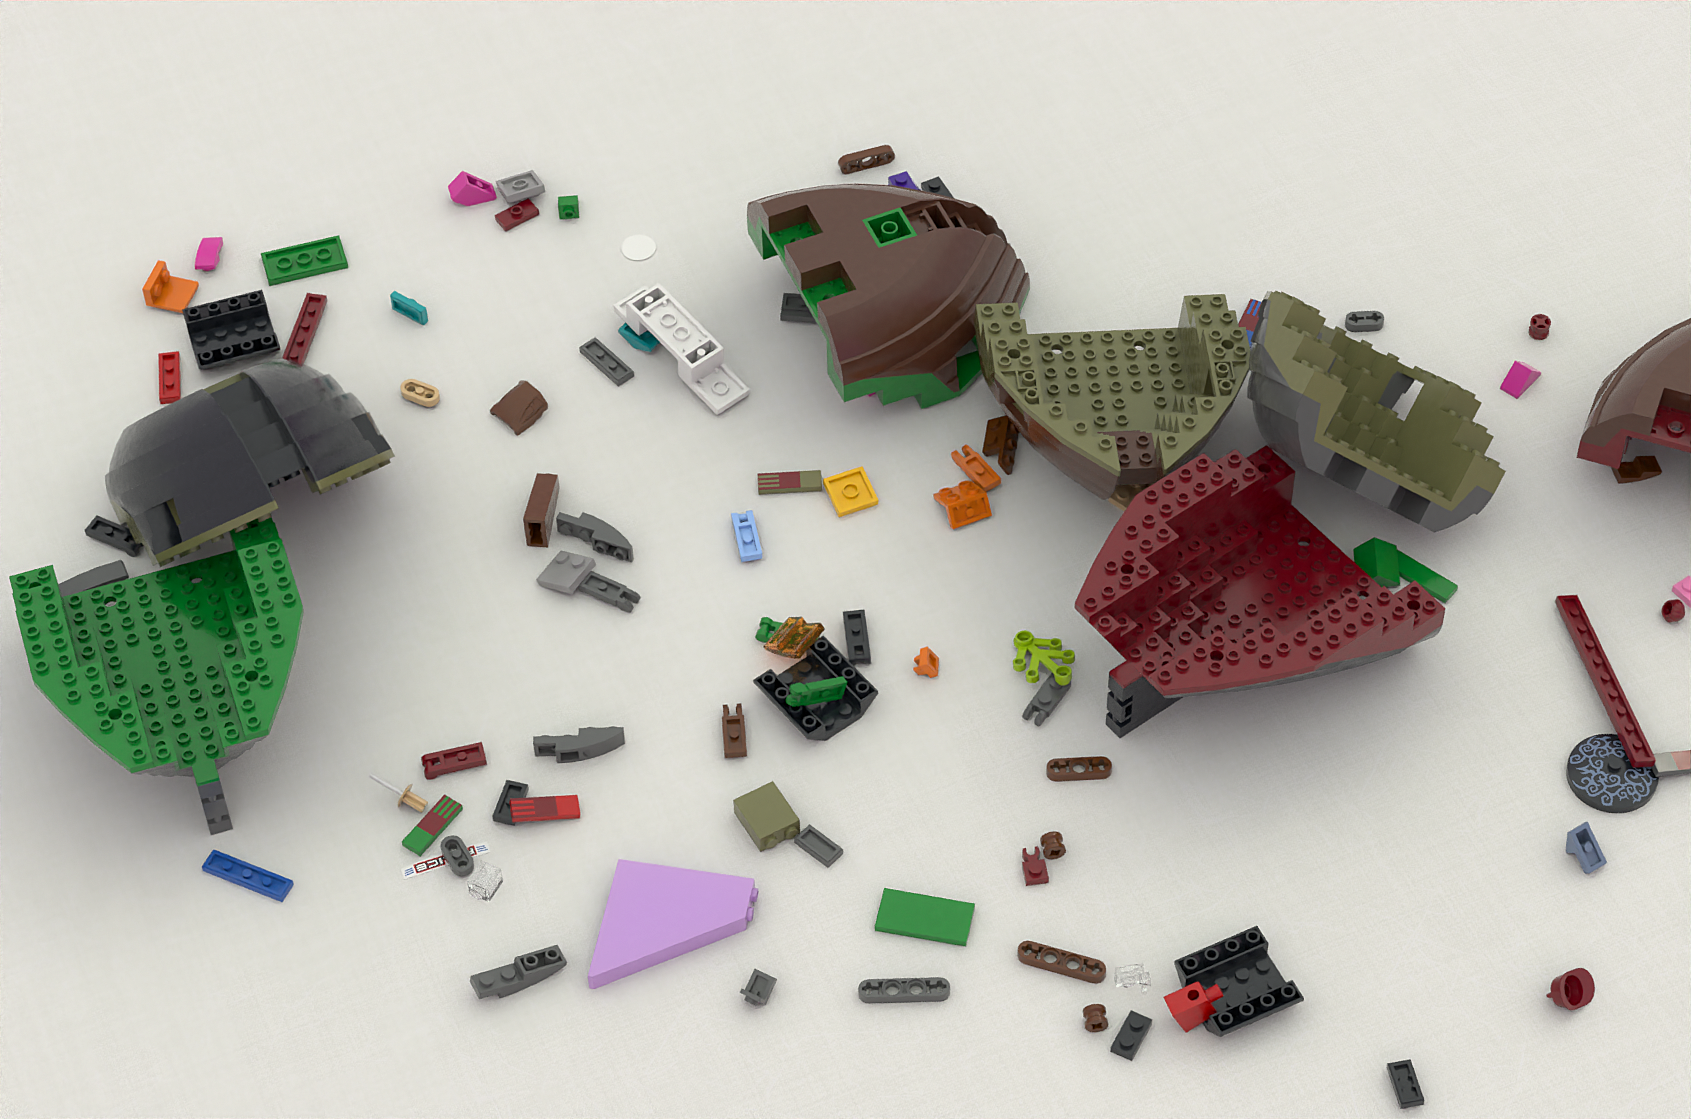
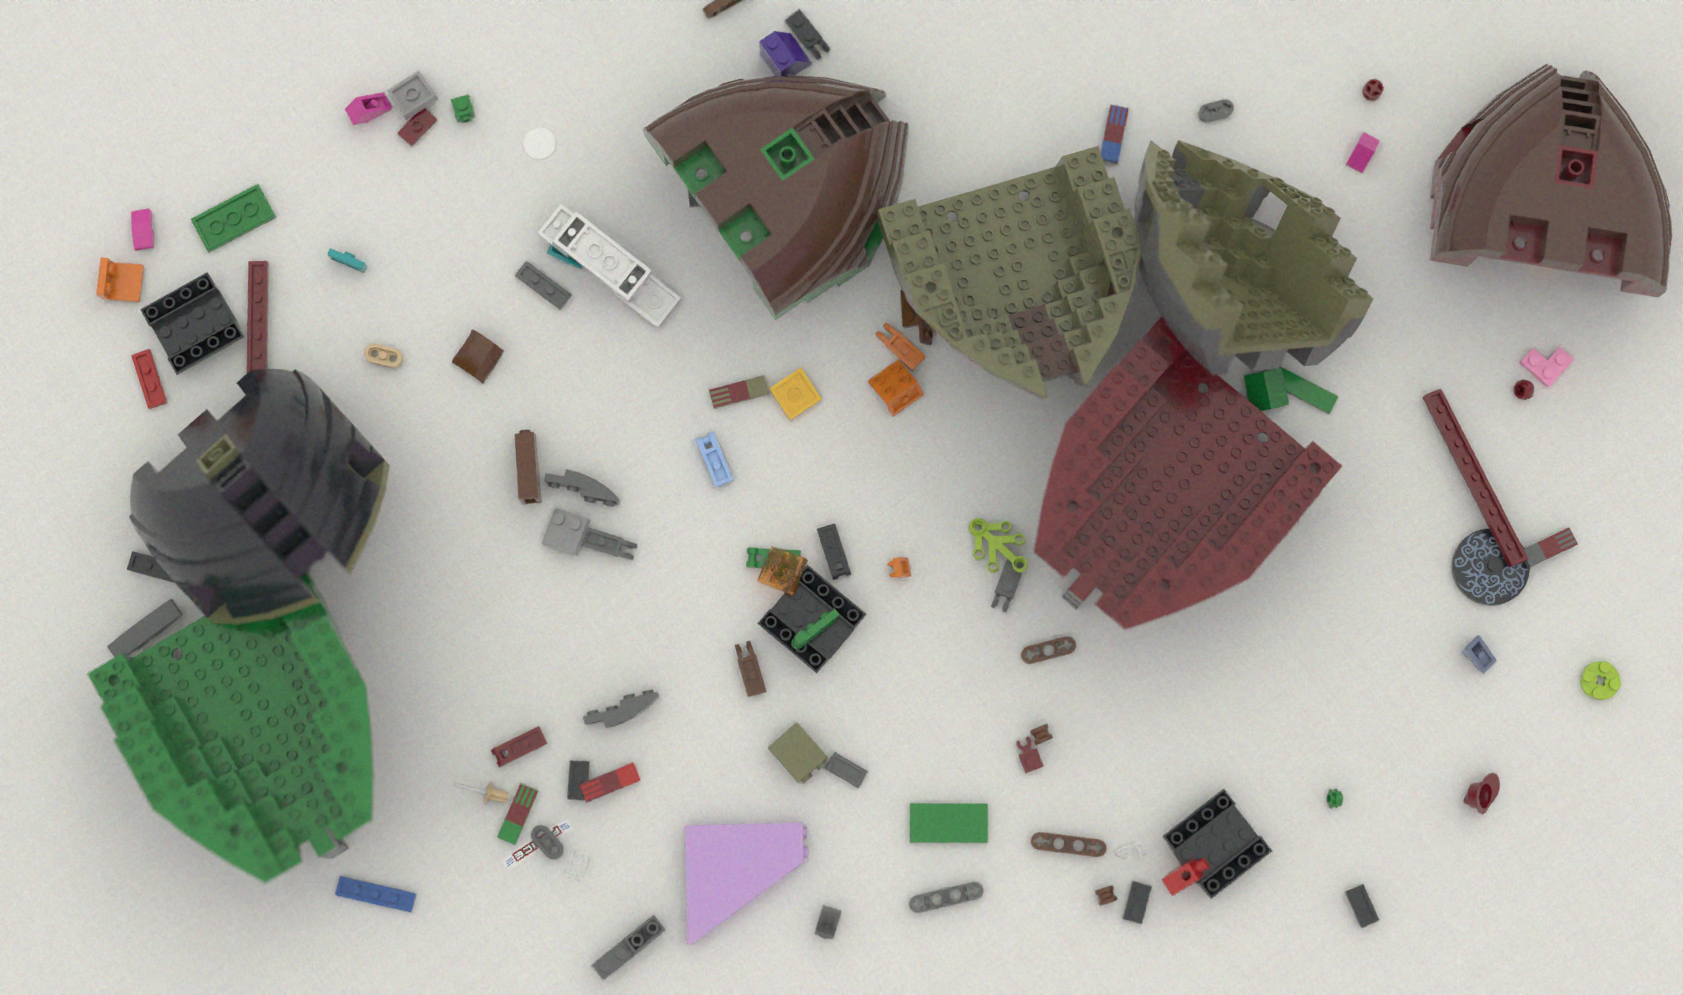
camera: 15 degrees left, 30 degrees up
none -> green plate [1326,789,1343,809]

